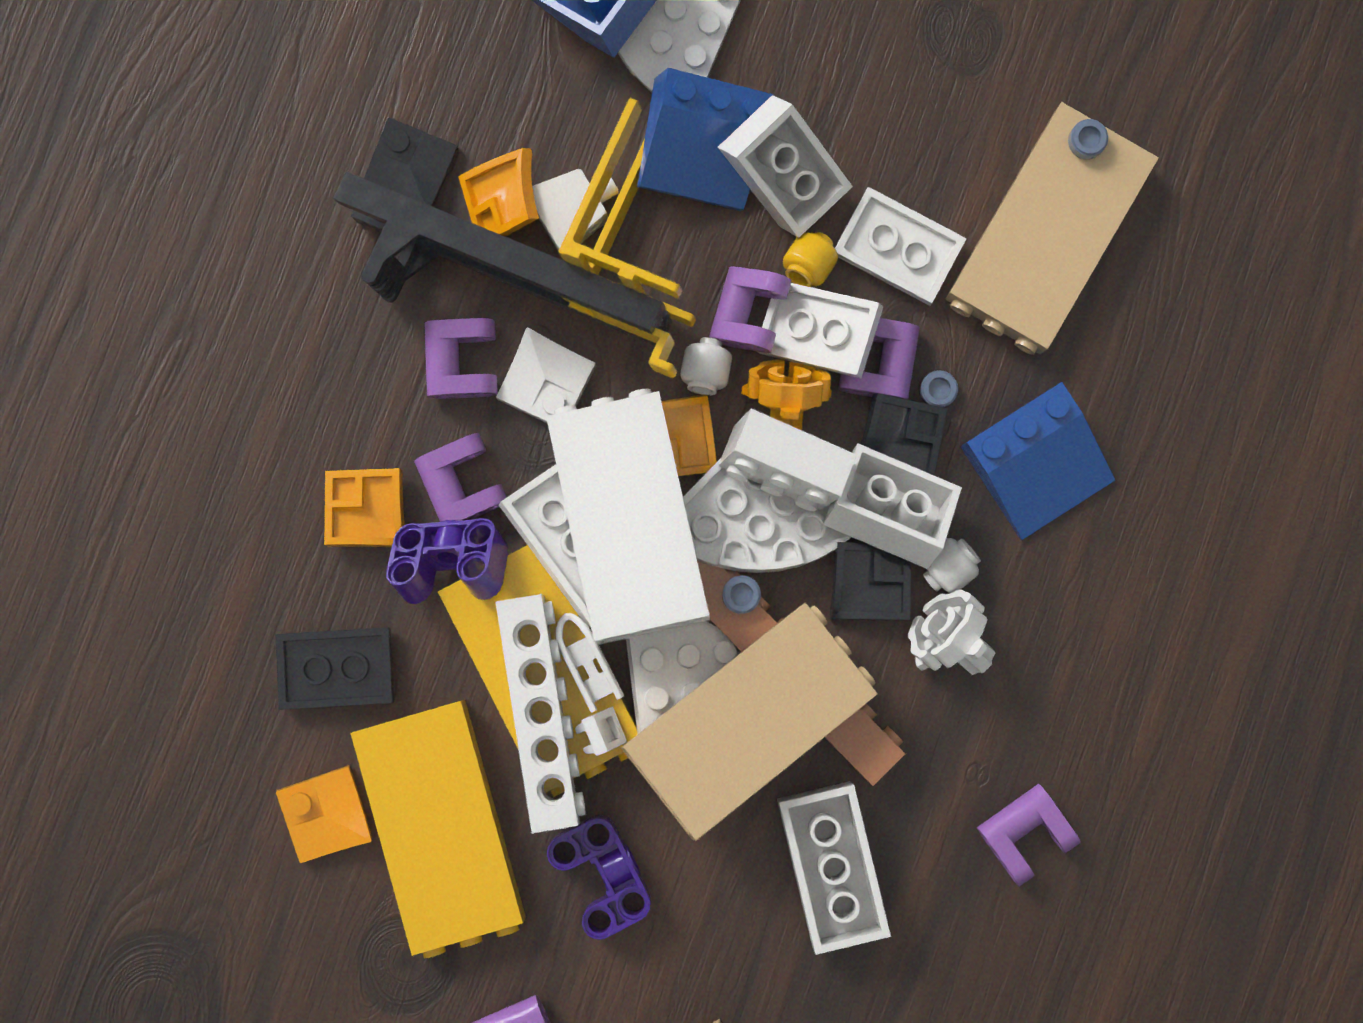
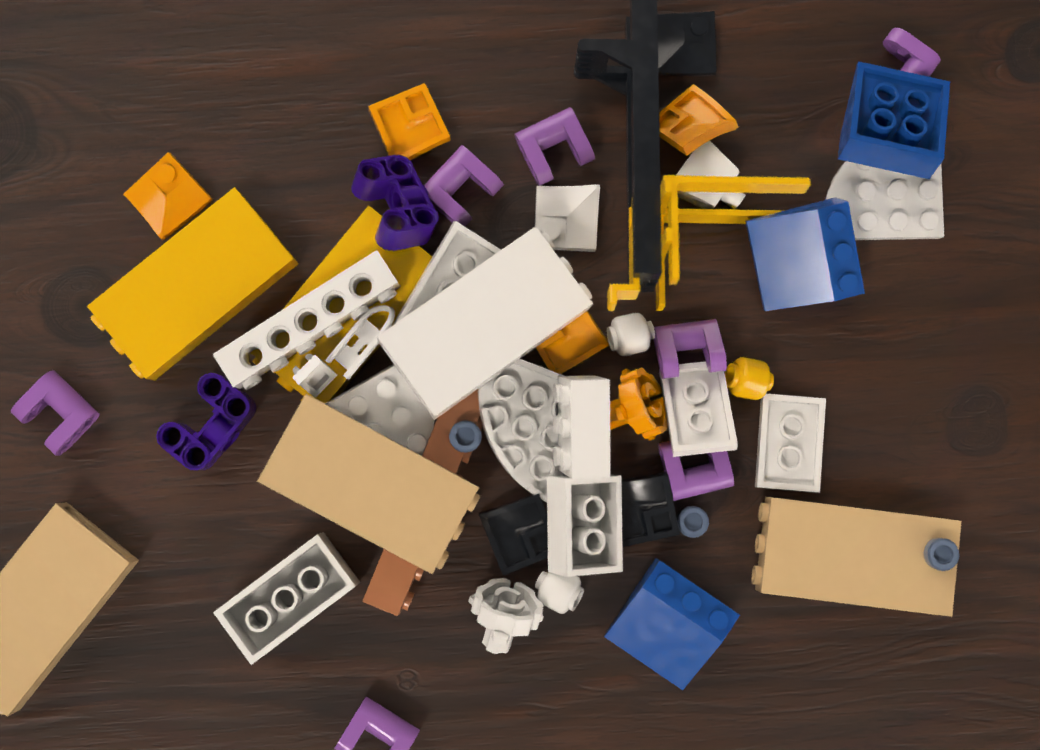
camera: 65 degrees right, 0 degrees up
black plate [275,627,394,710] -> none
white brick [718,95,853,238] -> none

